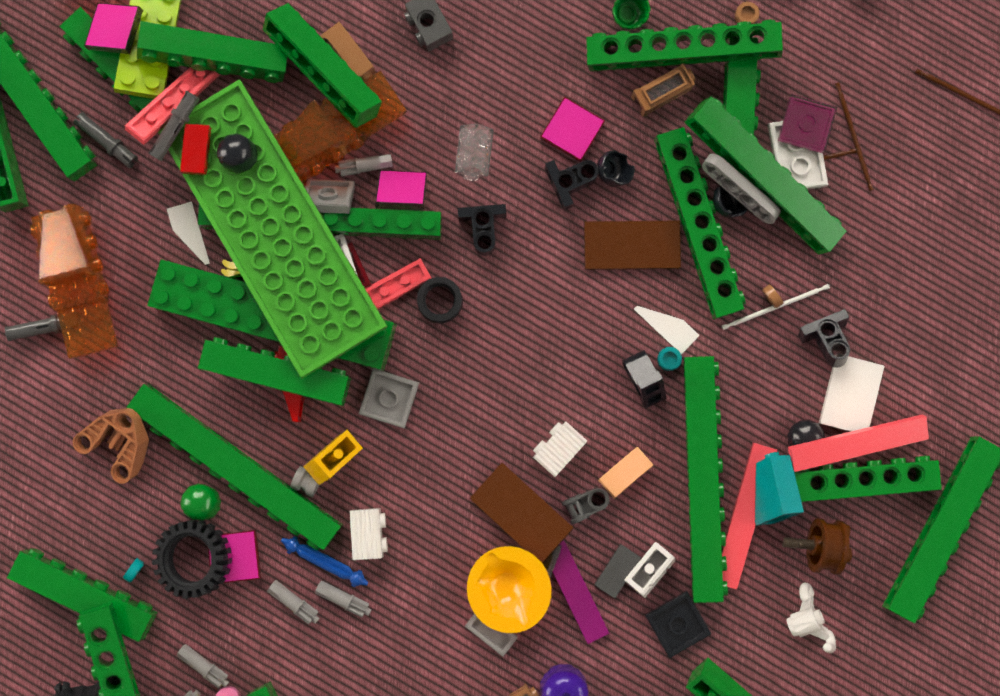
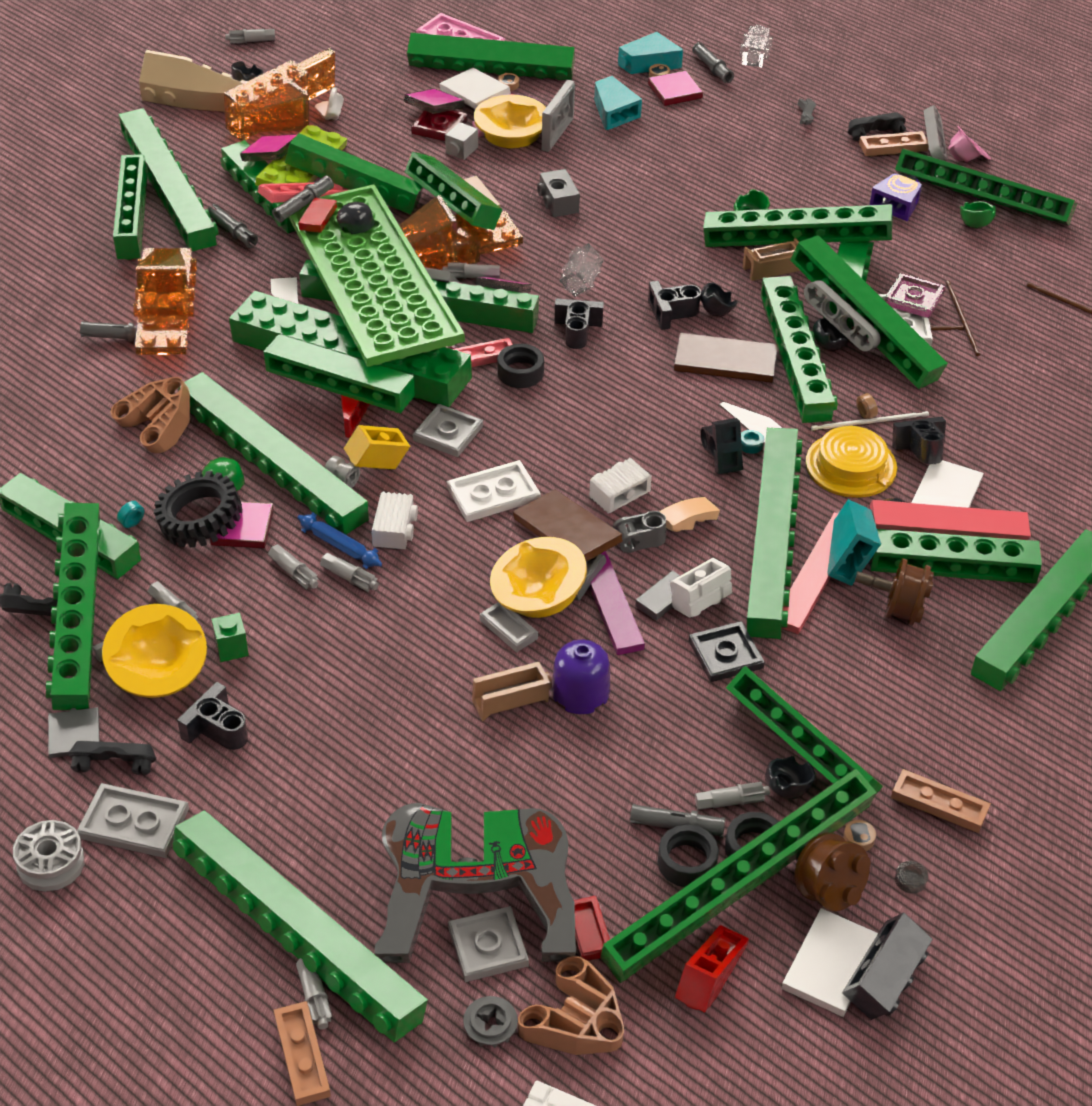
camera: 10 degrees right, 40 degrees down
dark pink tile [540,97,605,162] -> none
white piece [787,582,836,654] -> none
none -> white tile [447,460,541,522]
none -> yellow piece [805,426,897,498]

